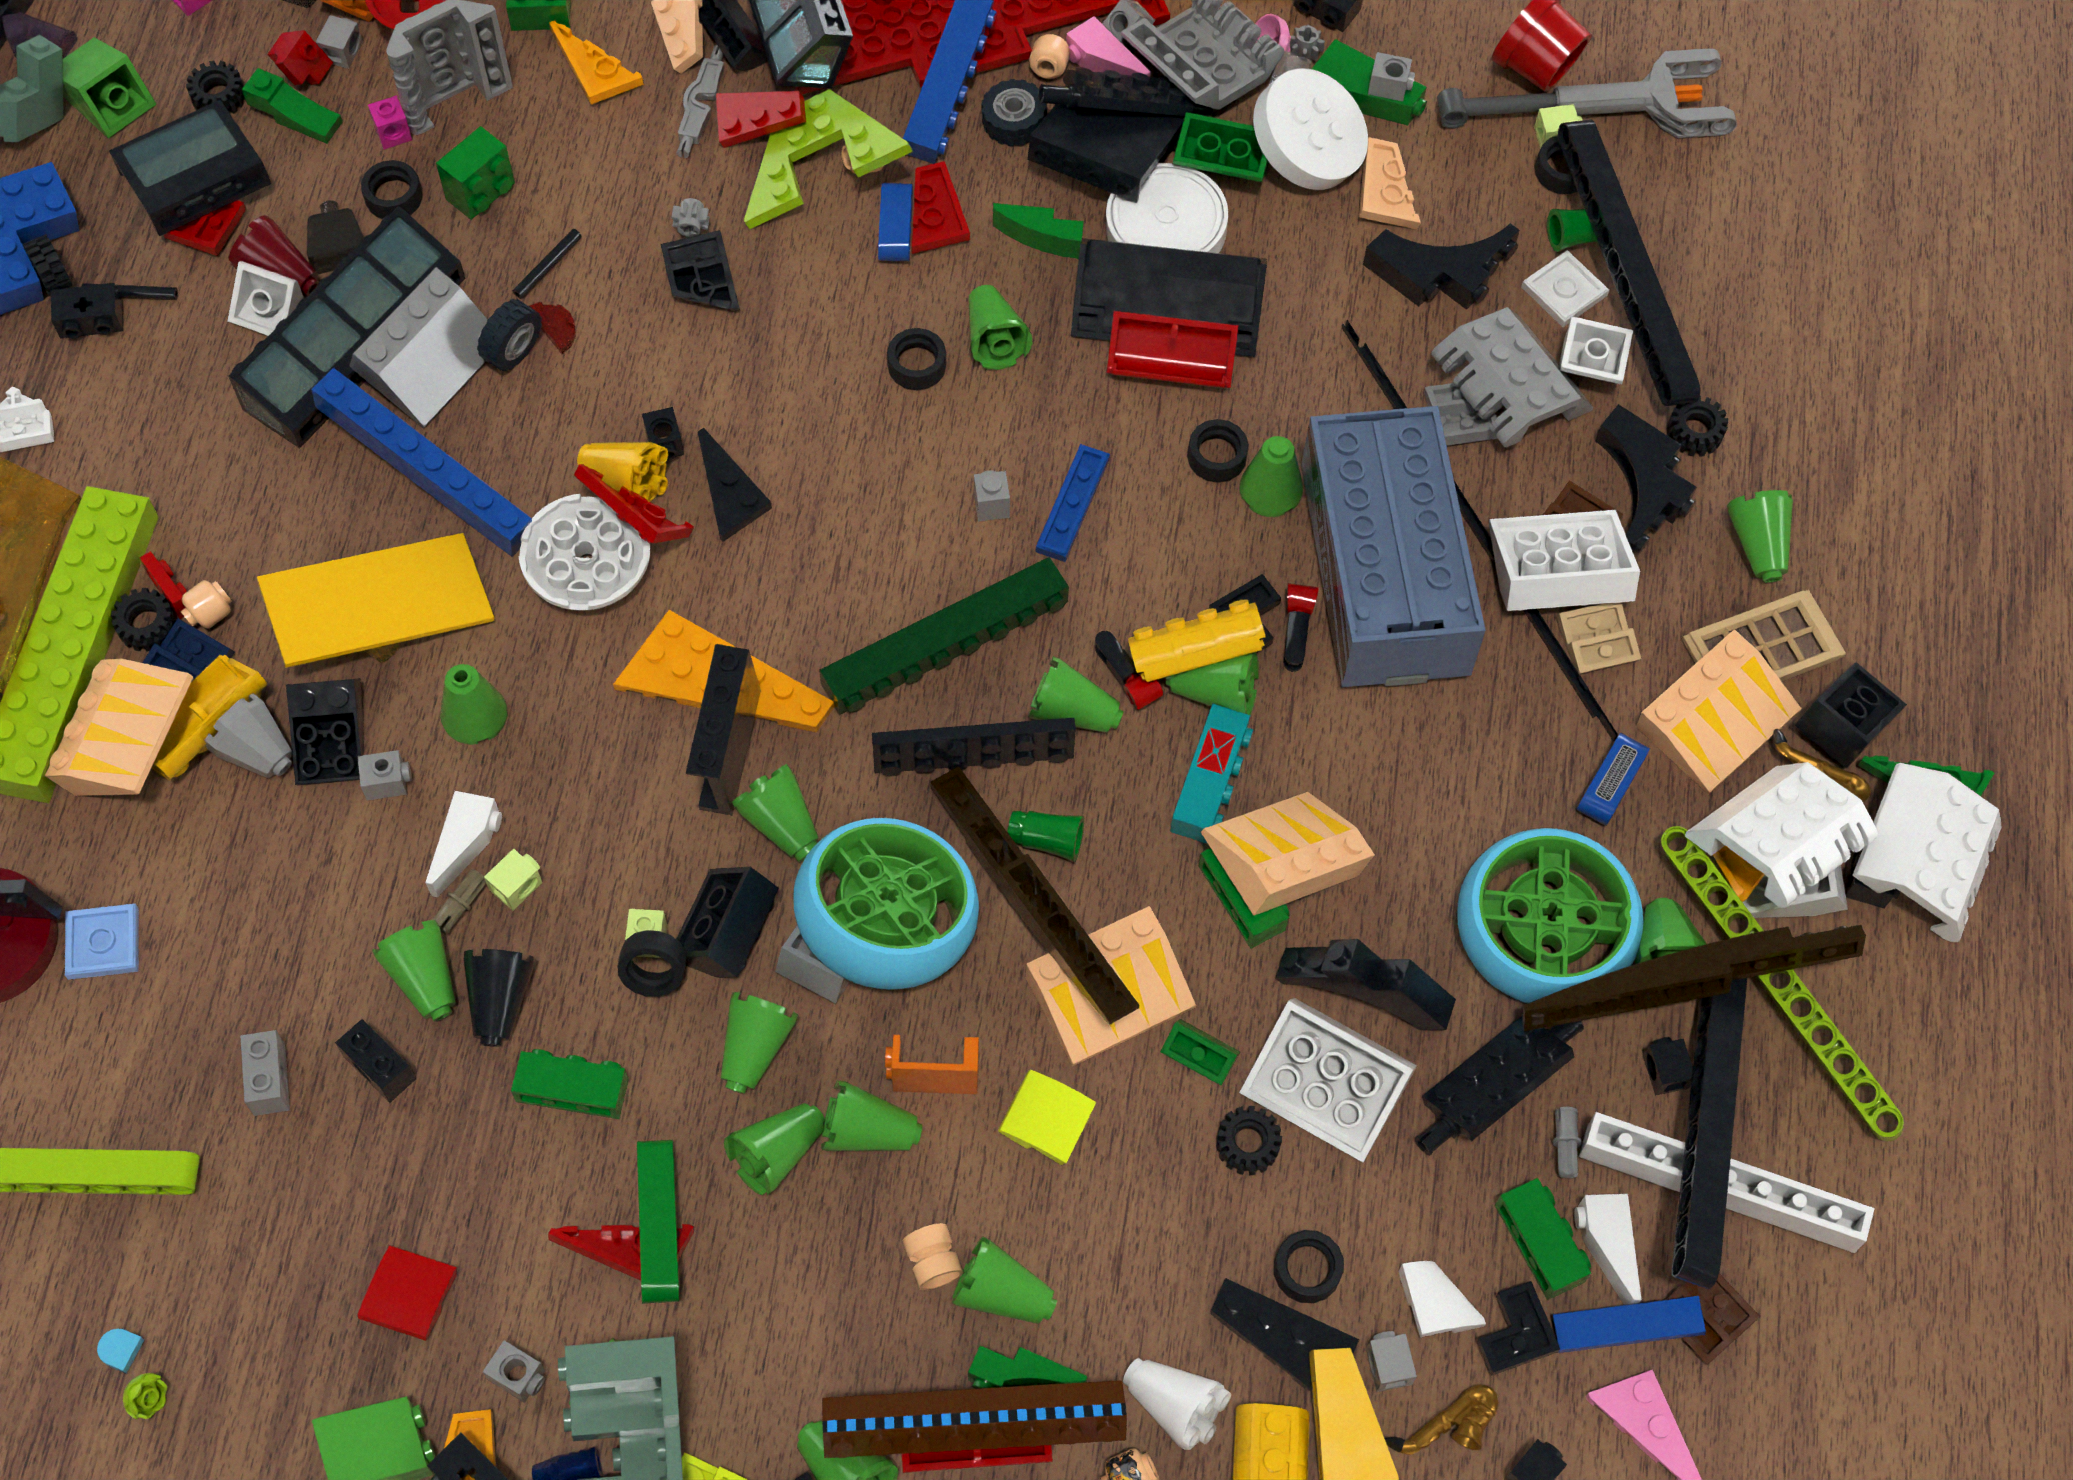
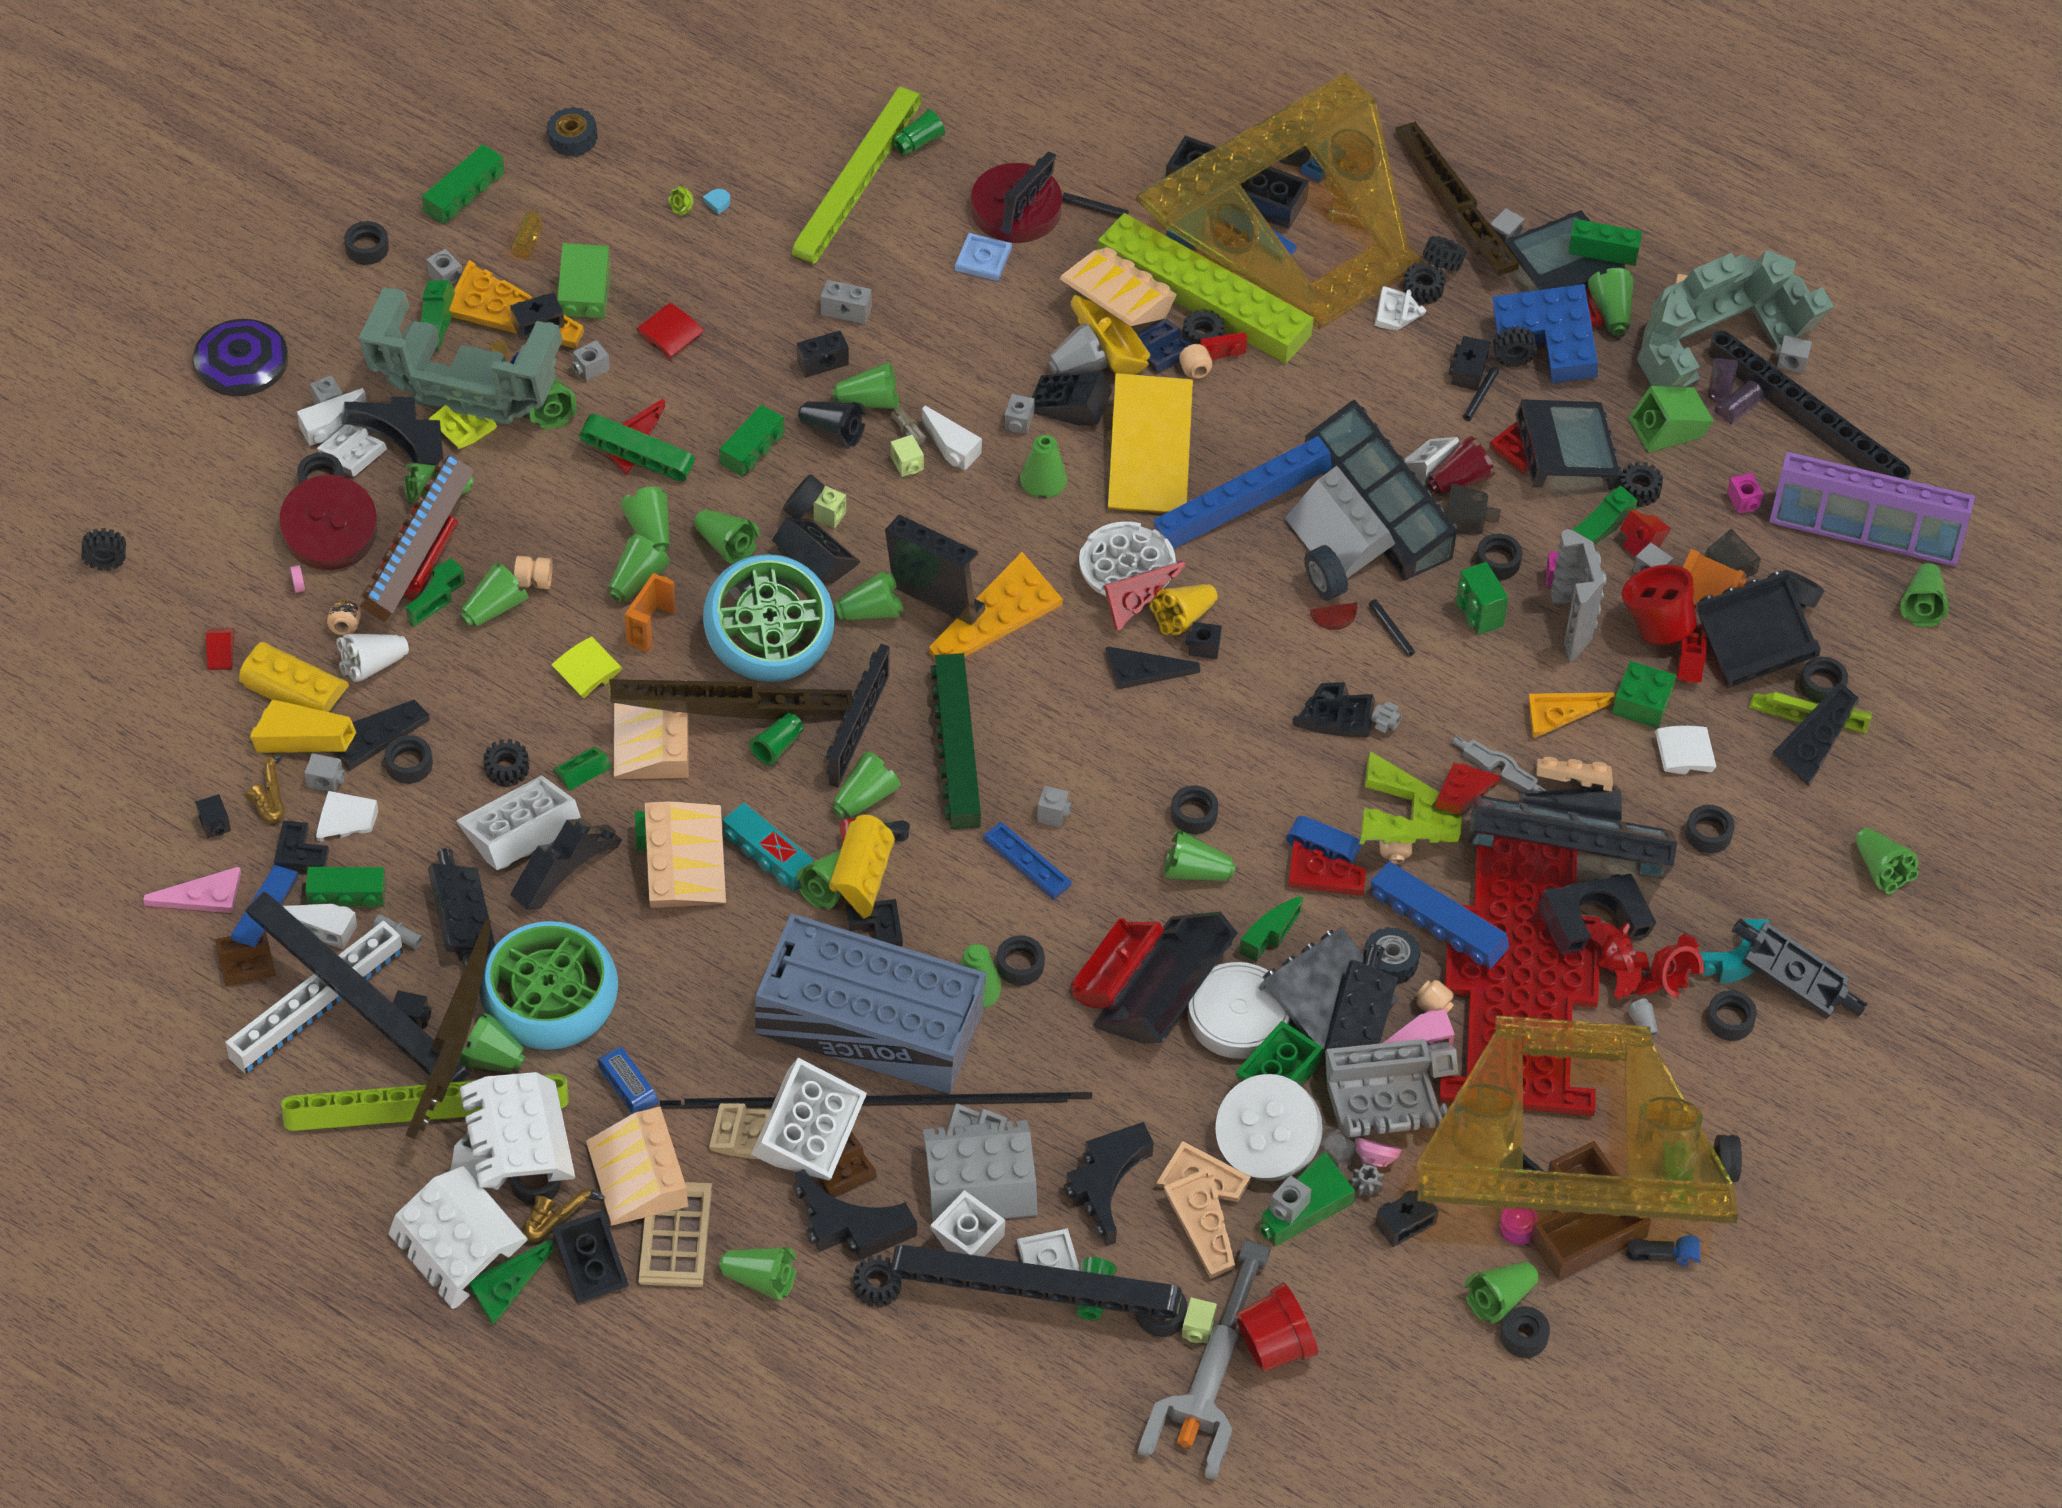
camera: 115 degrees right, 10 degrees down
none -> light nougat wing [1164,1166,1235,1279]

